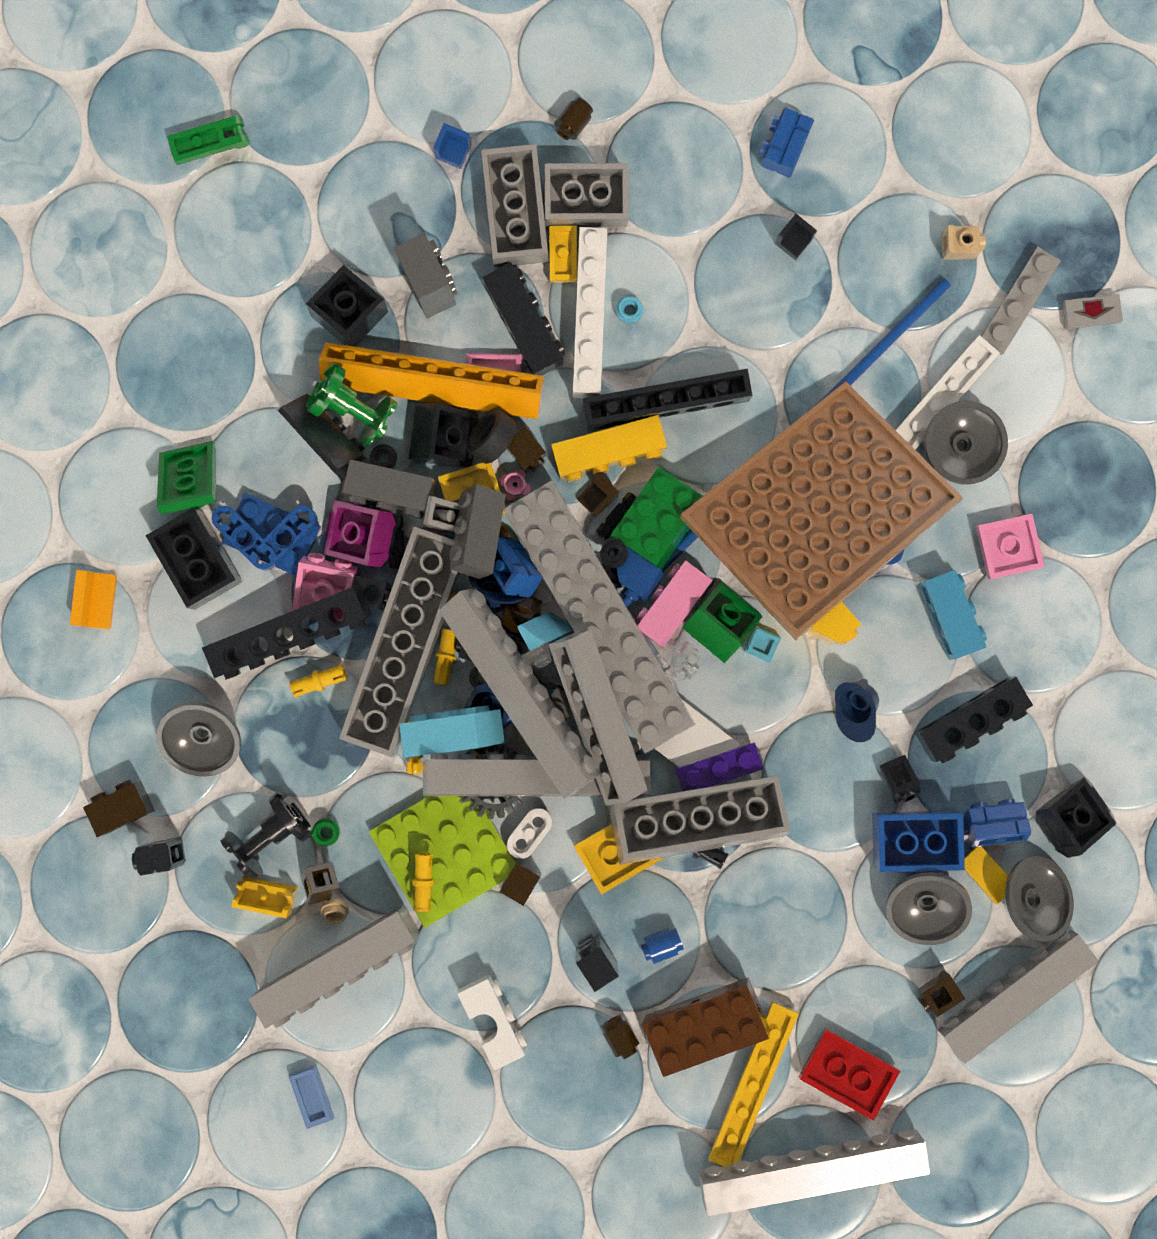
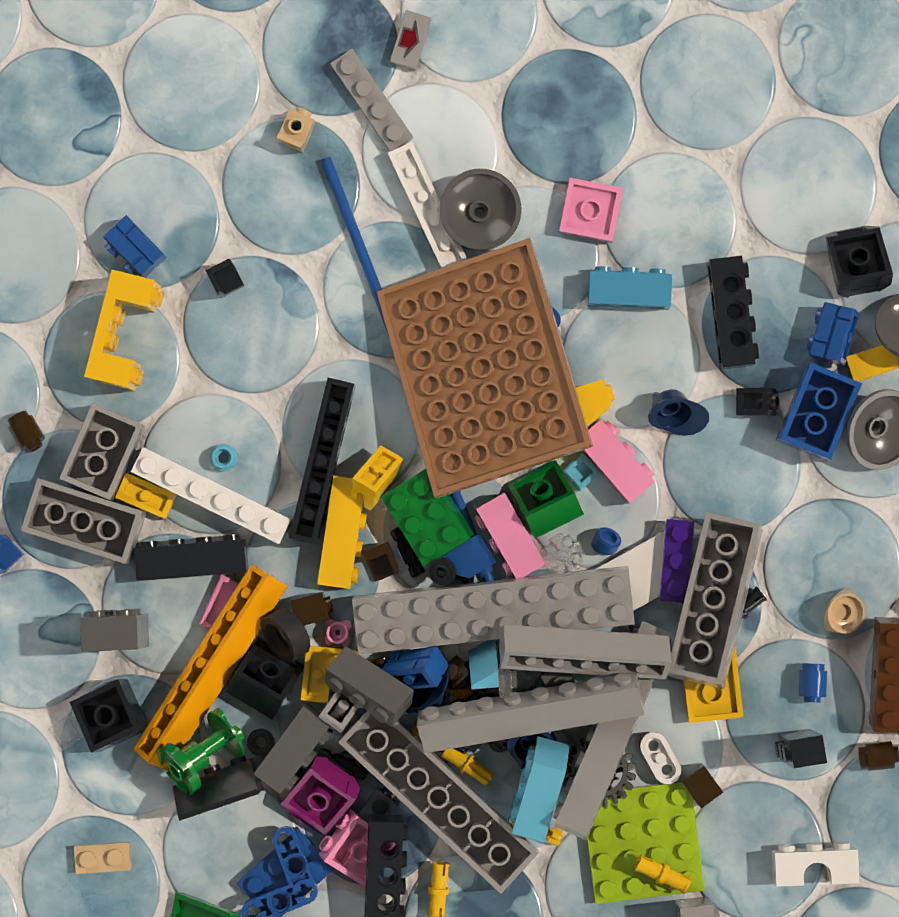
camera: 65 degrees left, 0 degrees up
none -> tan plate [74,841,132,874]
none -> yellow plate [84,270,164,391]
none -> yellow hinge [351,445,404,511]
none -> bright pink brick [582,420,655,504]
none -> blue tile [591,527,622,555]
none -> tan piece [824,588,865,634]

